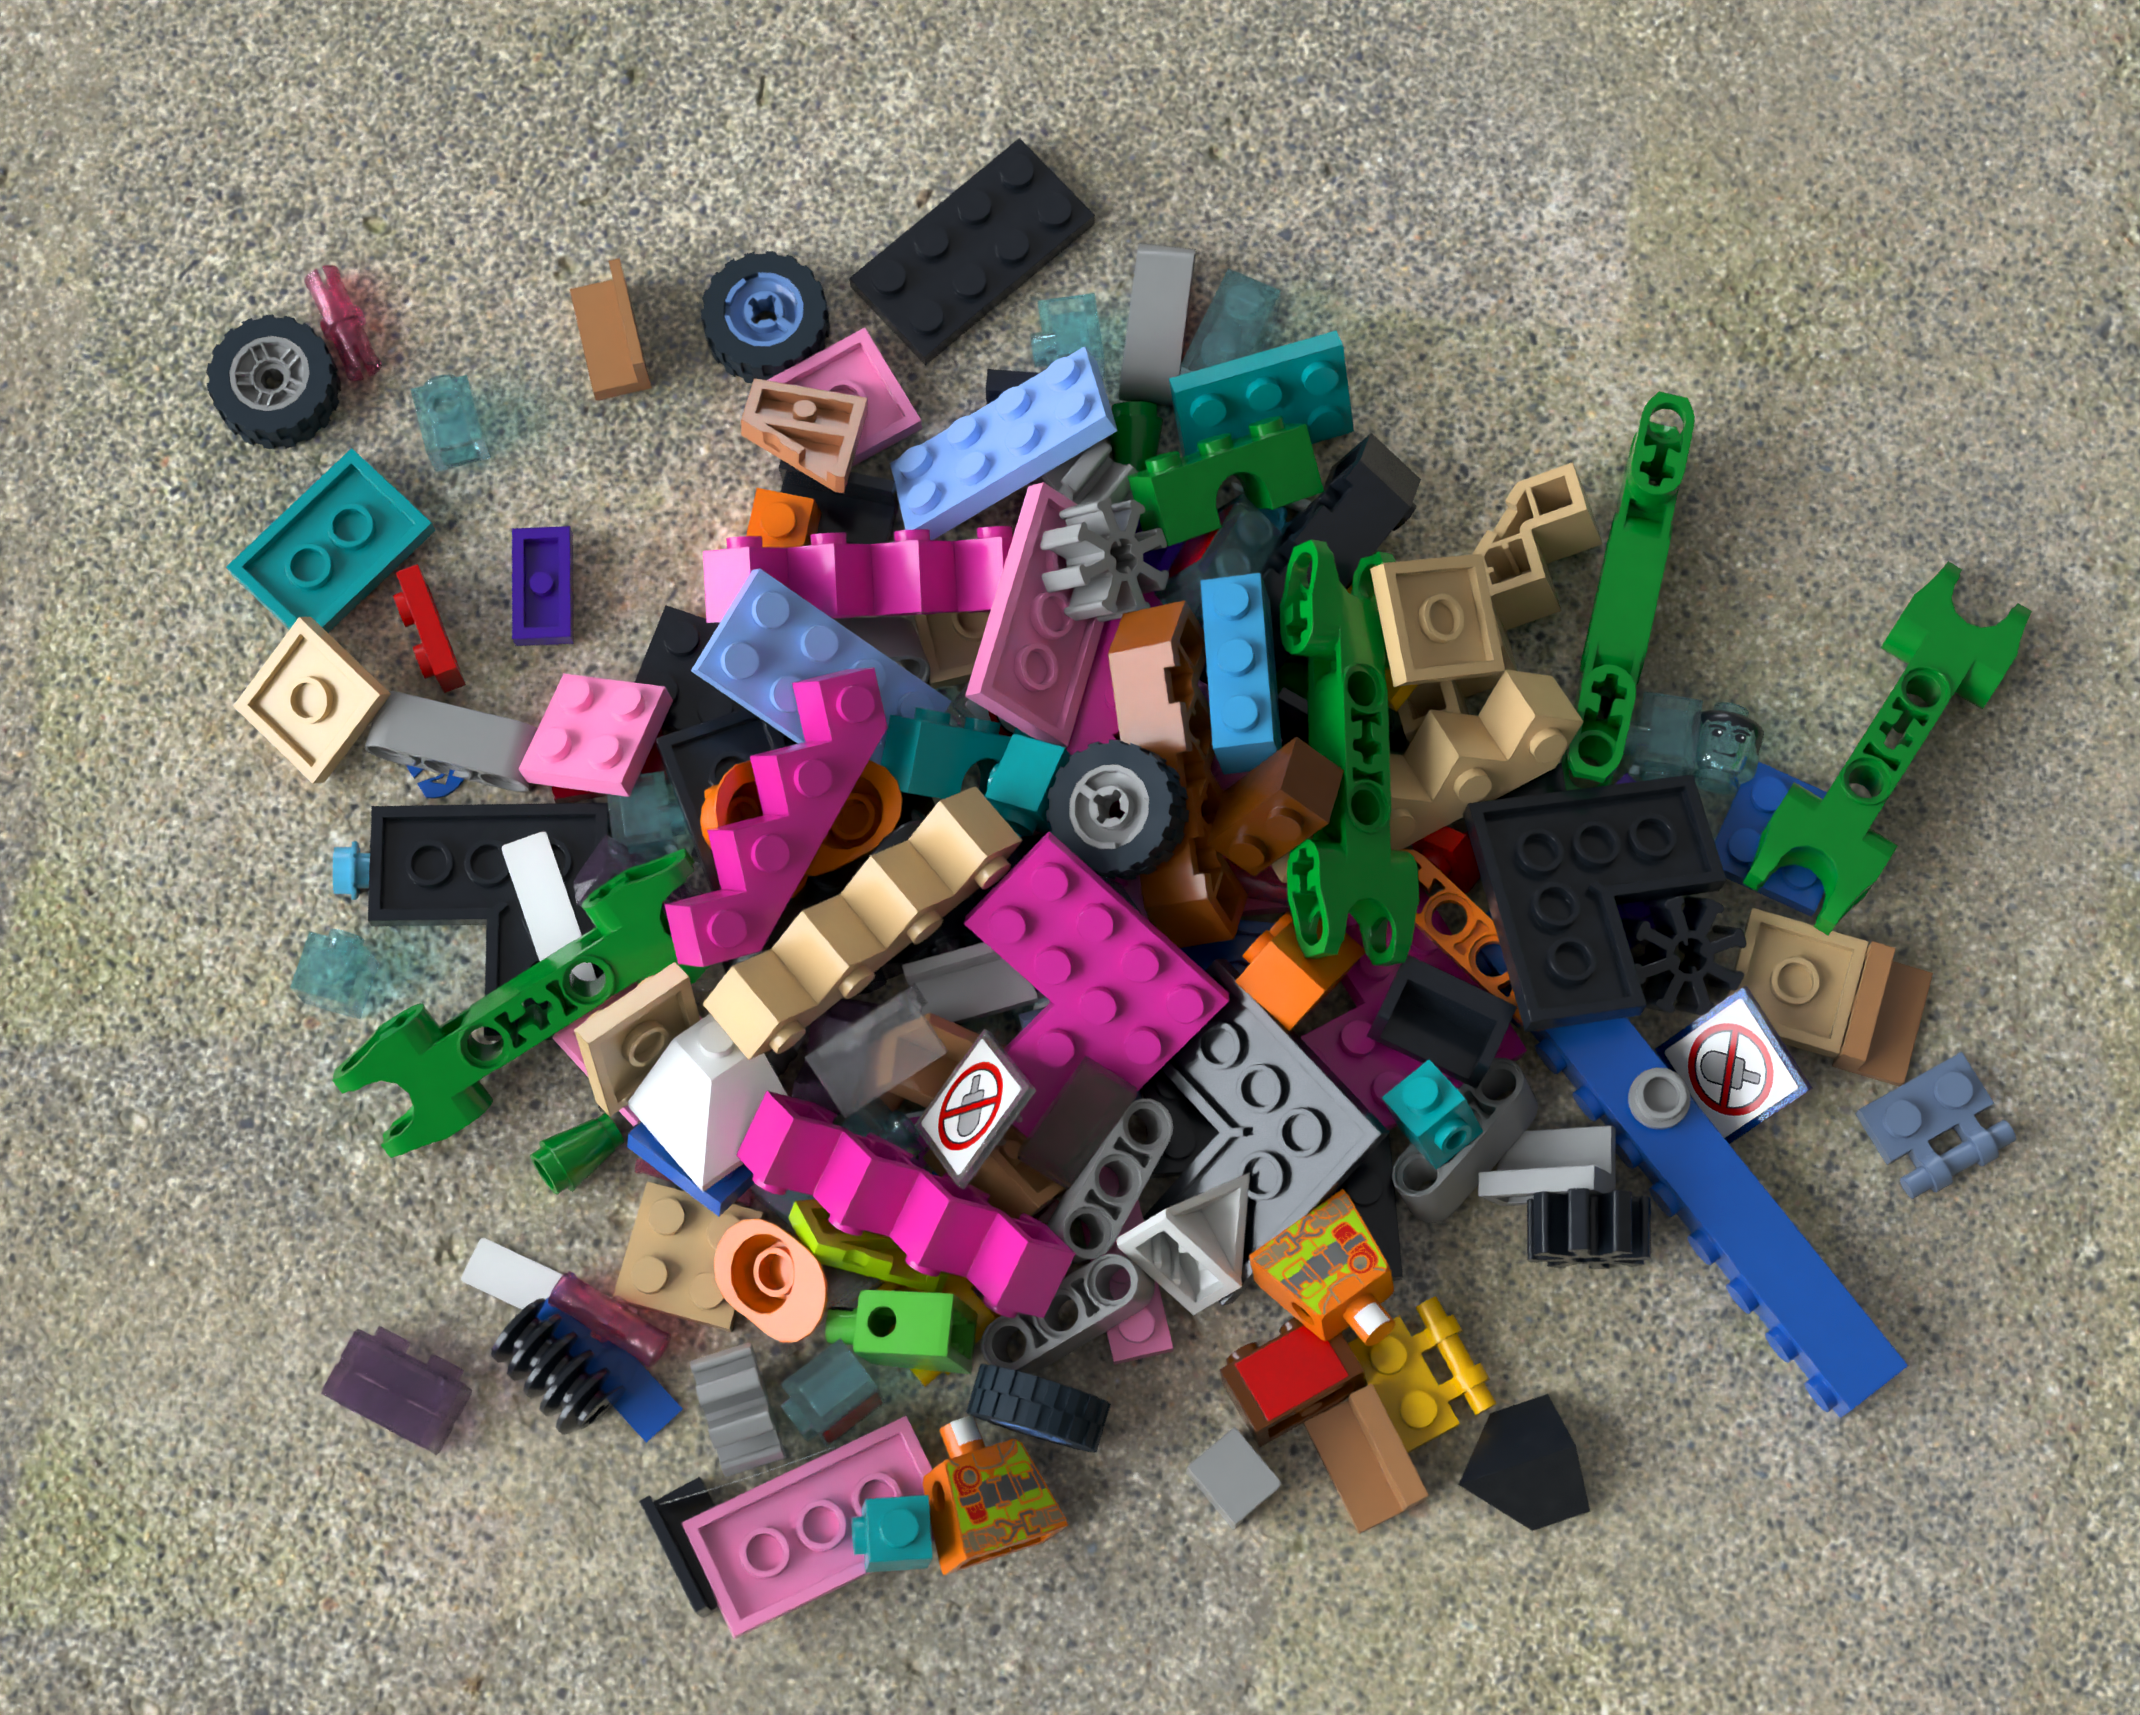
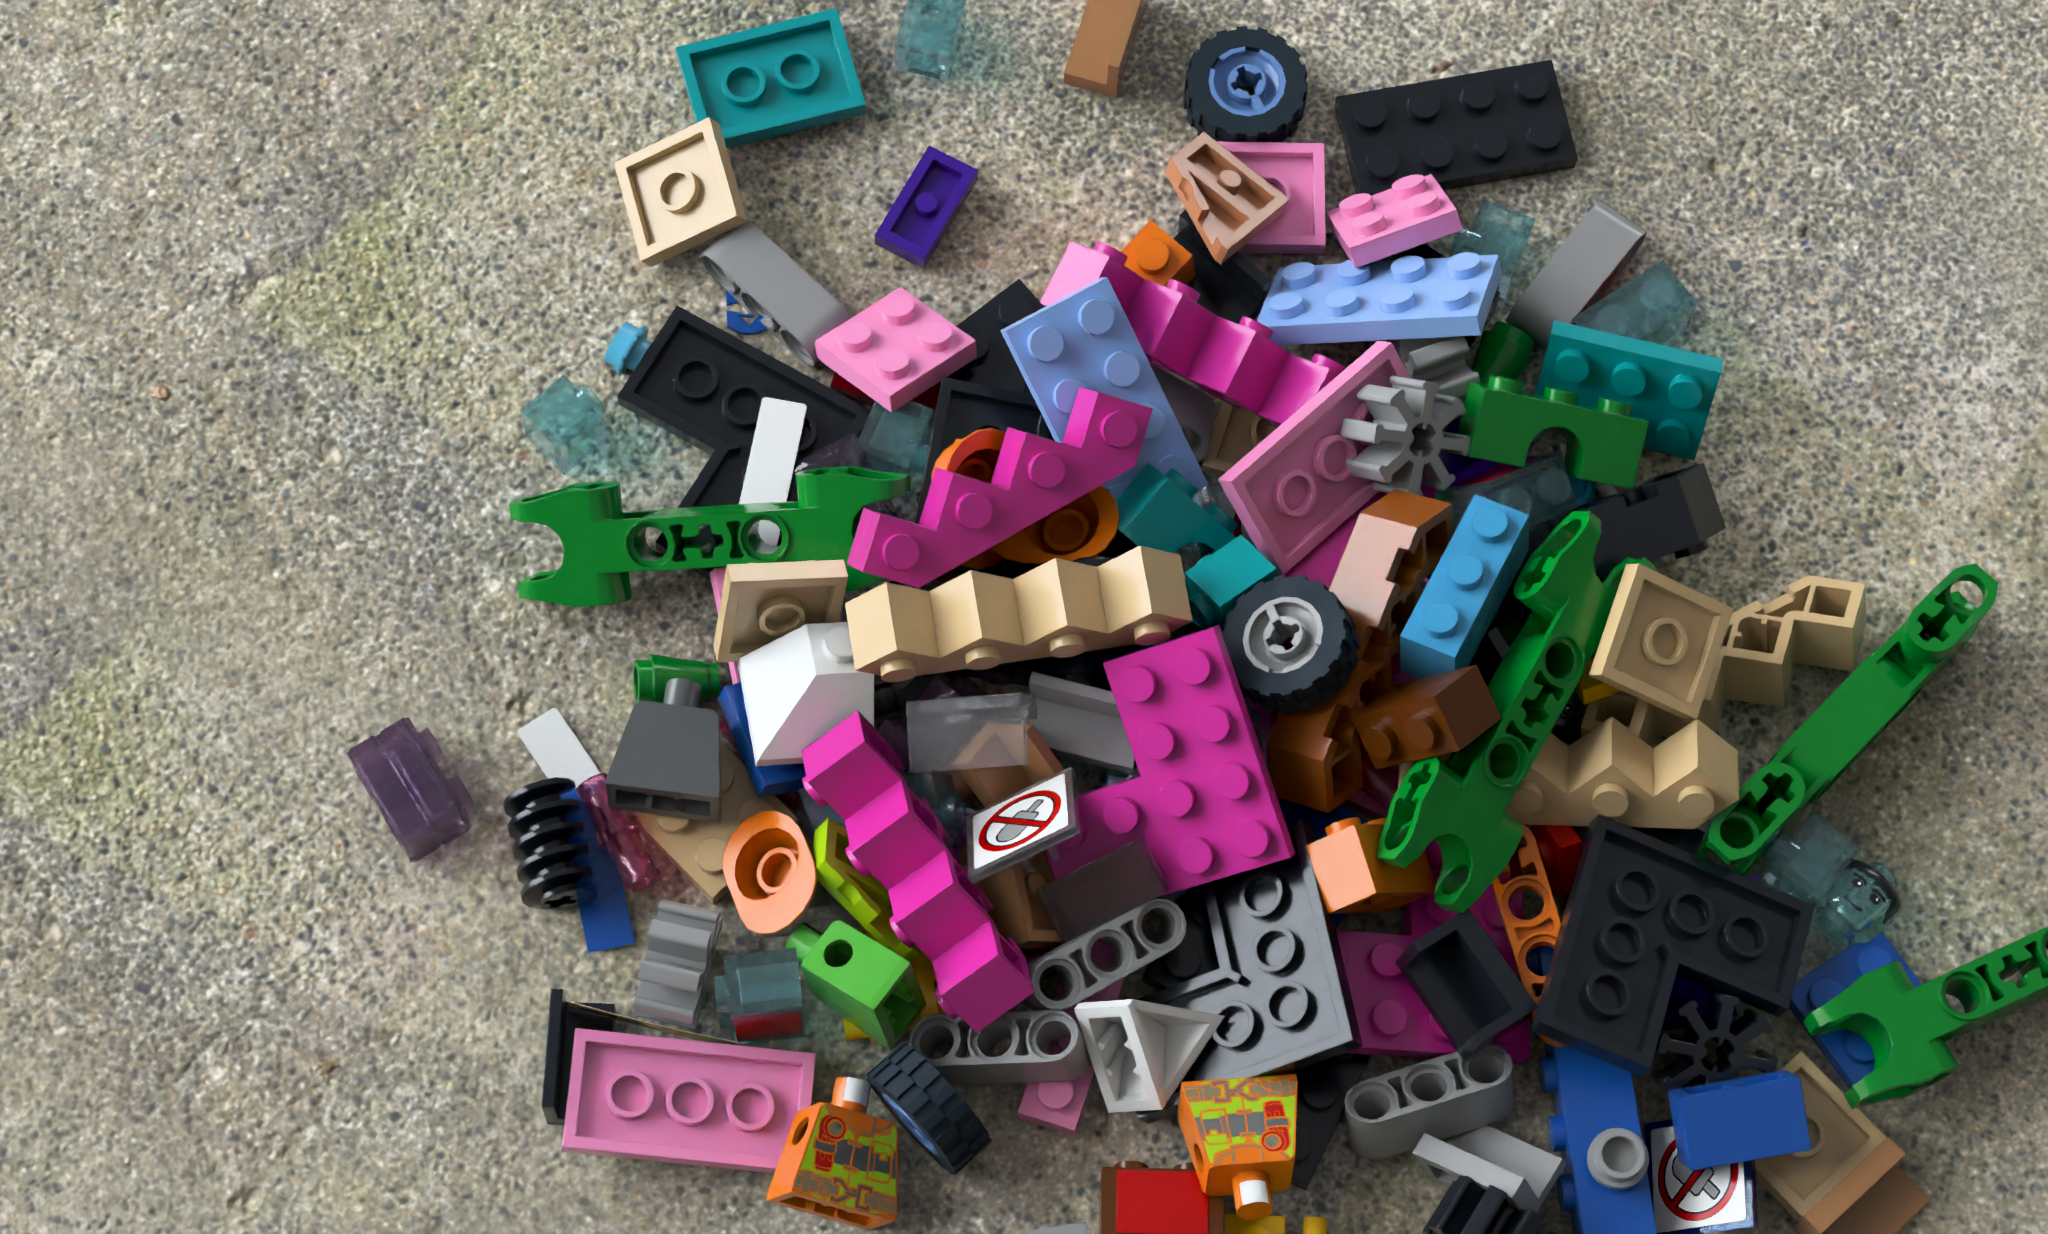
camera: 25 degrees right, 5 degrees down
red plate [393,564,466,693] -> none
teal brick [852,1495,933,1573] -> none
teal brick [1382,1060,1484,1170] -> none
none -> dark grey torso [606,678,721,823]
none -> bright pink plate [1326,174,1463,268]
none -> blue panel [1668,1070,1811,1170]

